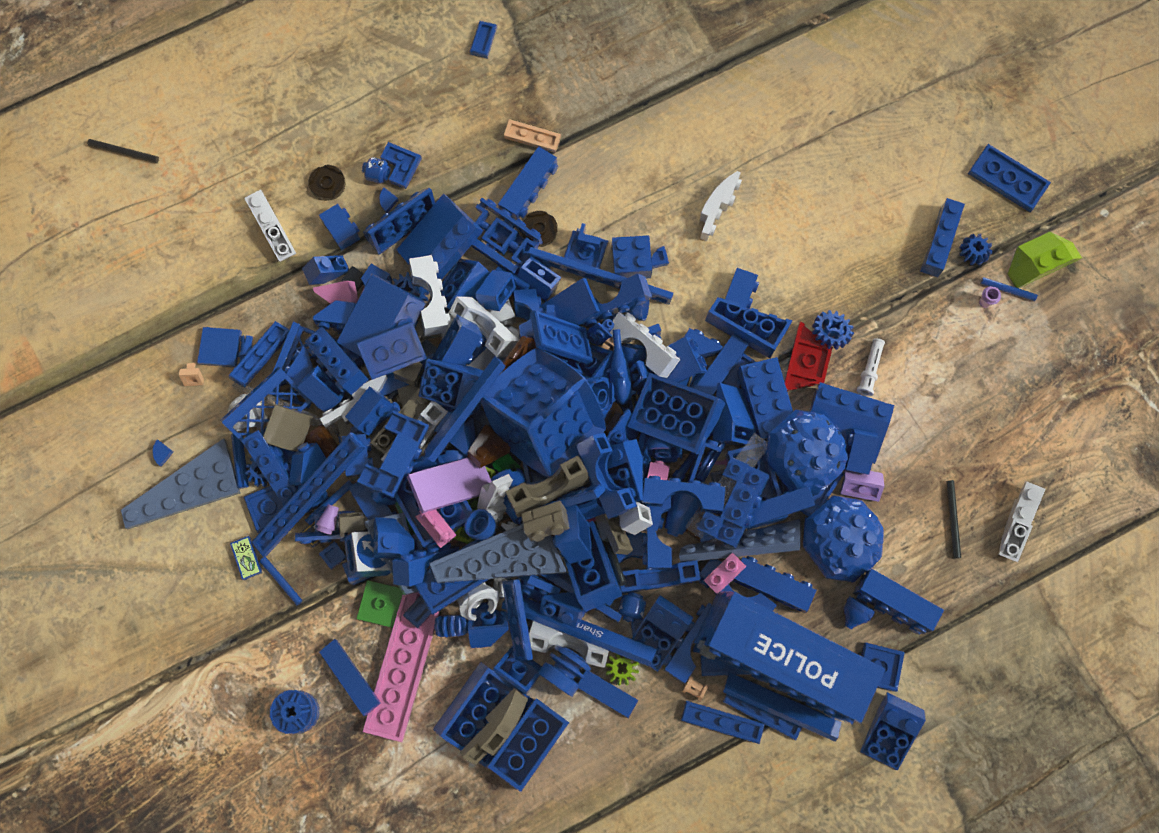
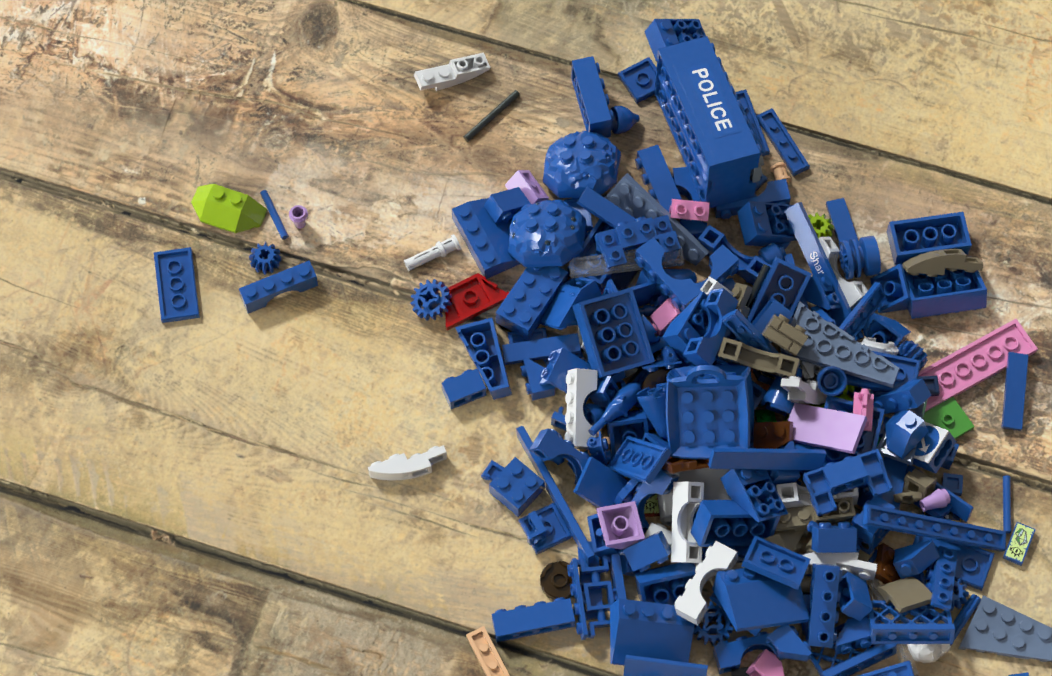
camera: 135 degrees left, 10 degrees down
none -> lavender slope [596,501,645,550]
none -> dark tan tile [894,492,922,505]

